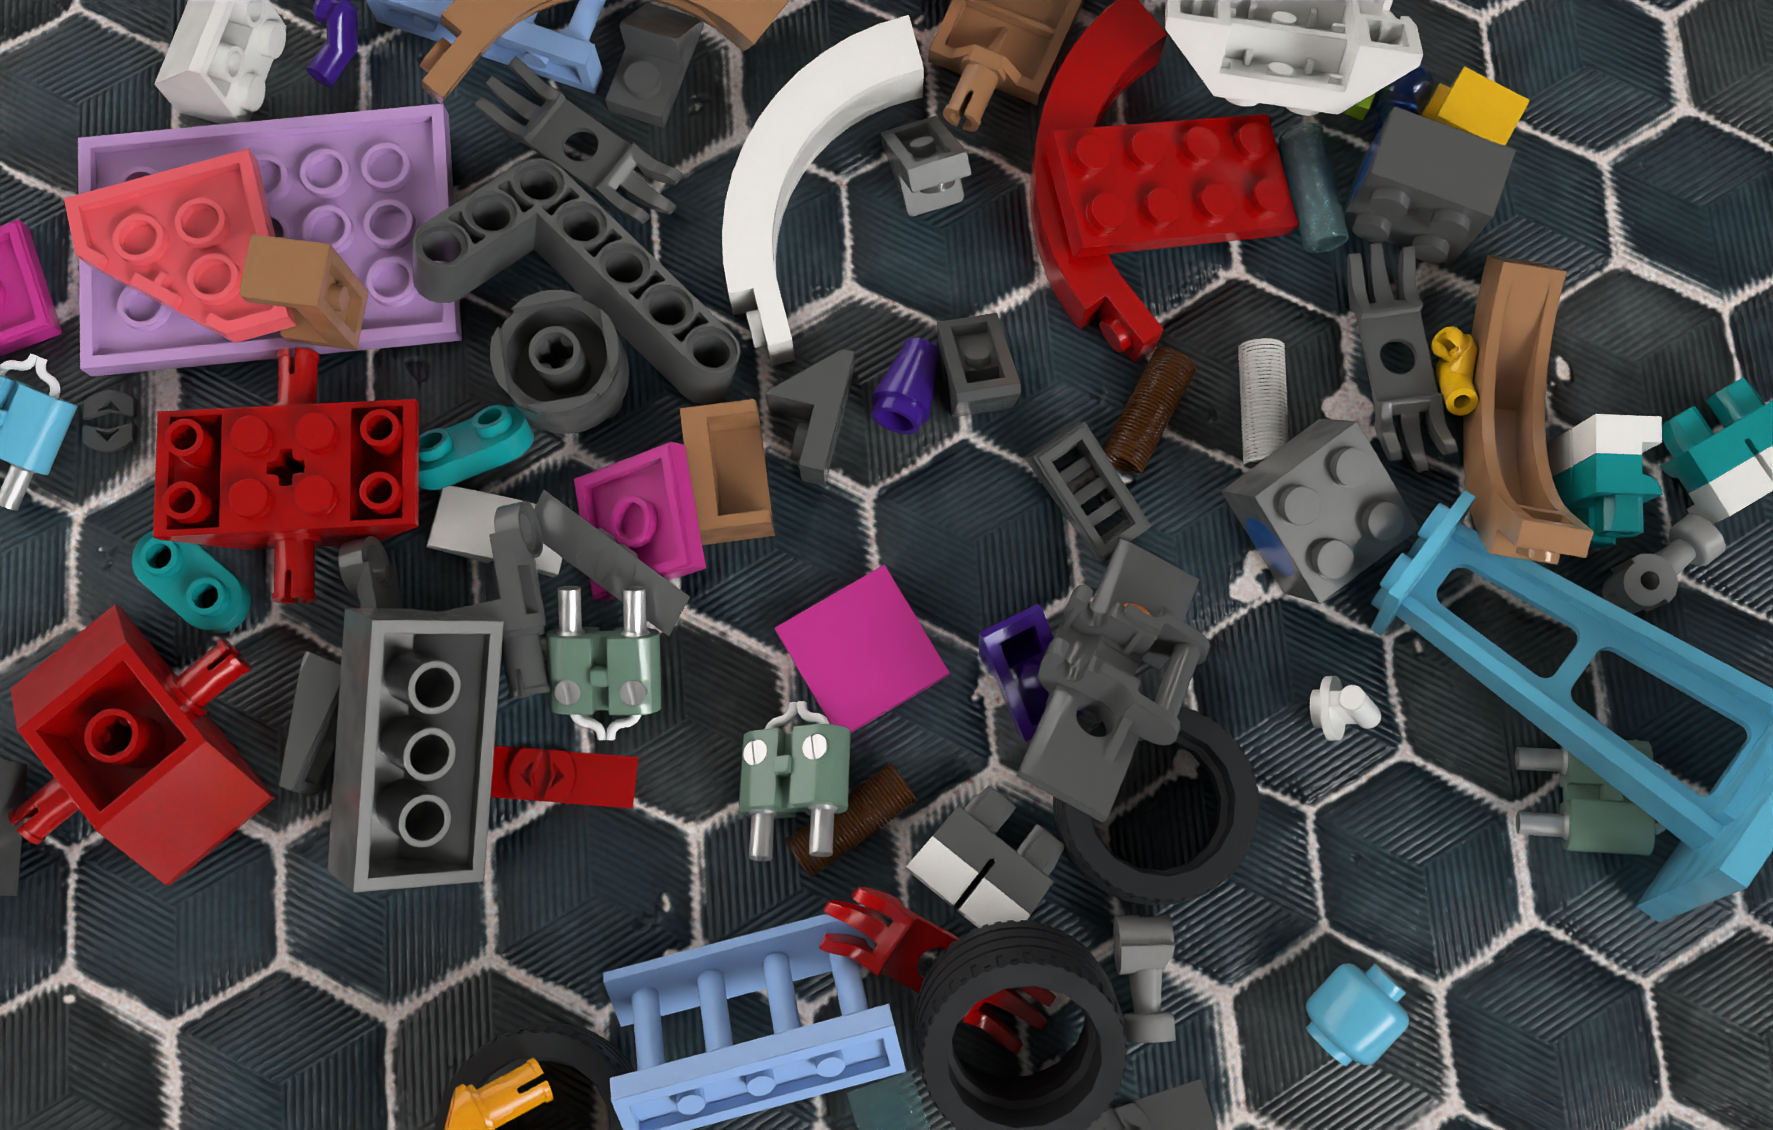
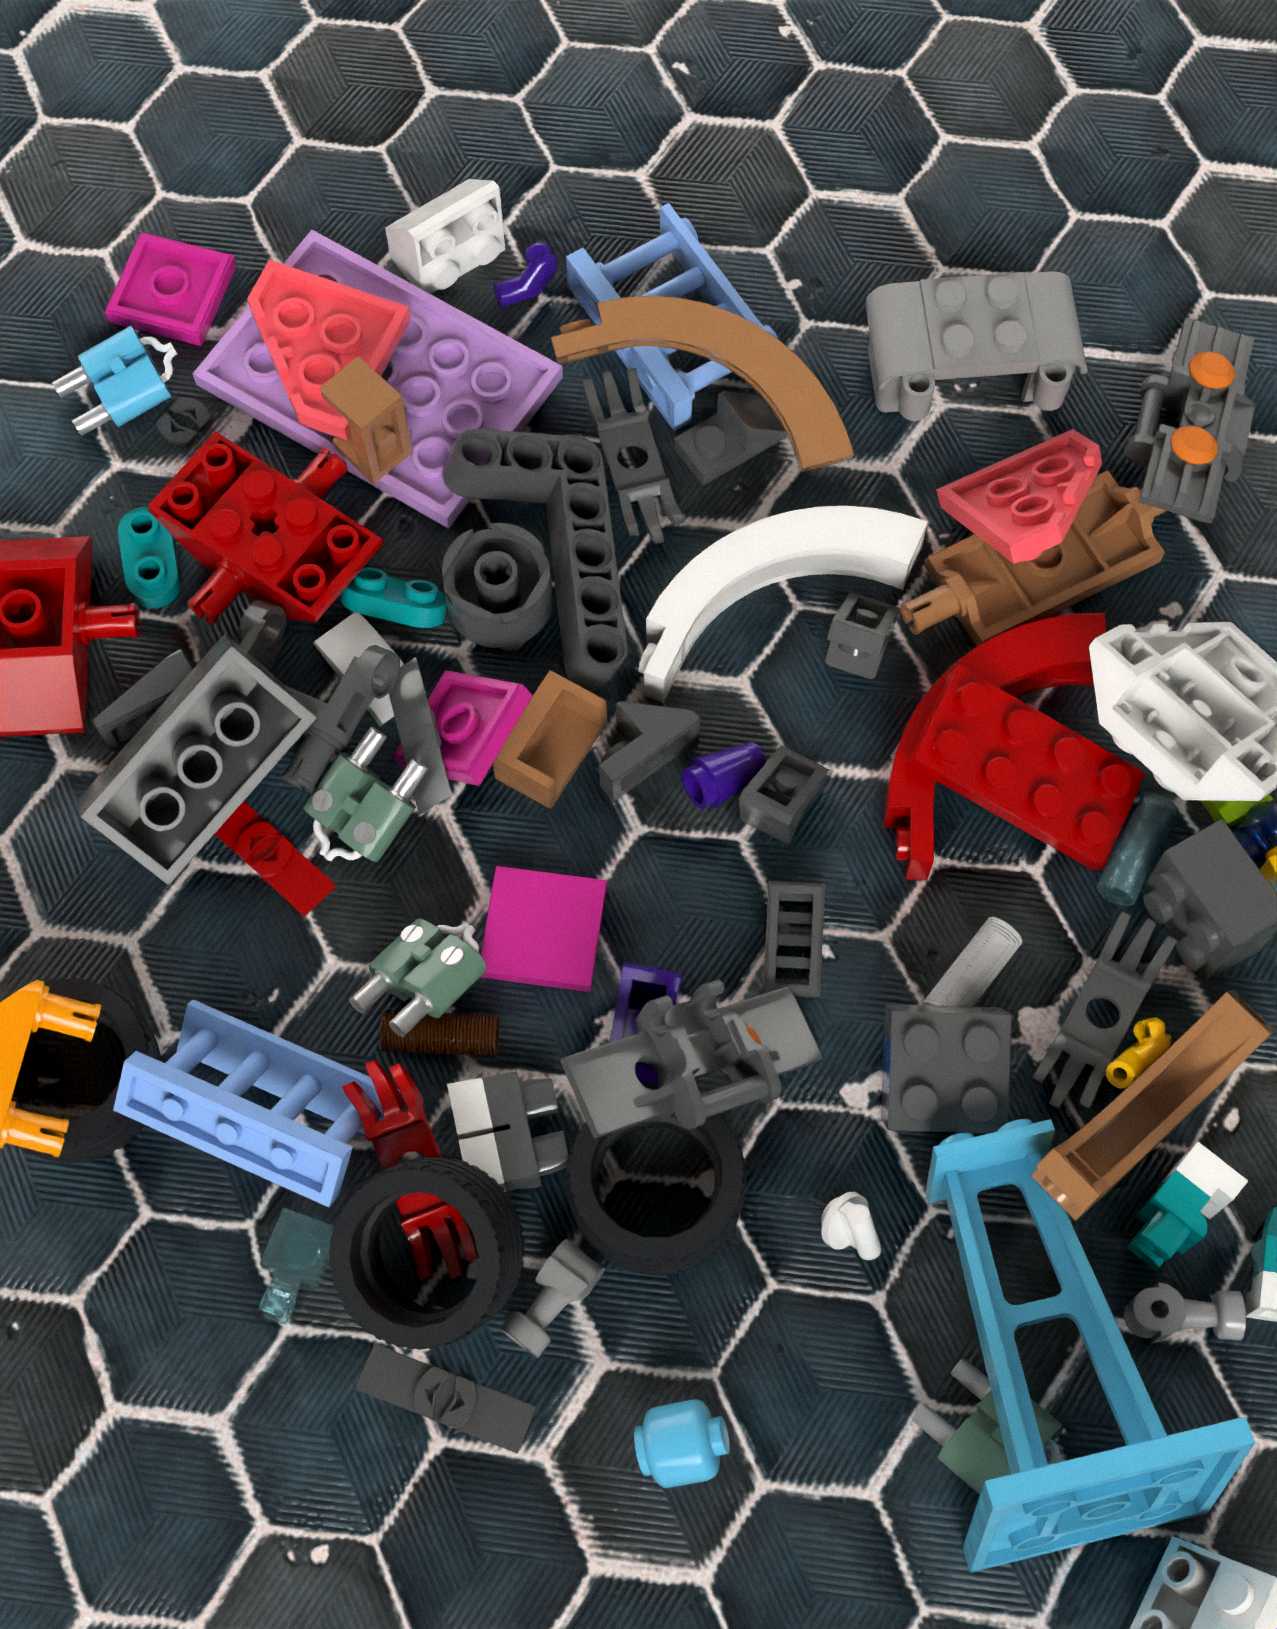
camera: 40 degrees right, 10 degrees down
reddish brown piece [1103,347,1196,476] -> none

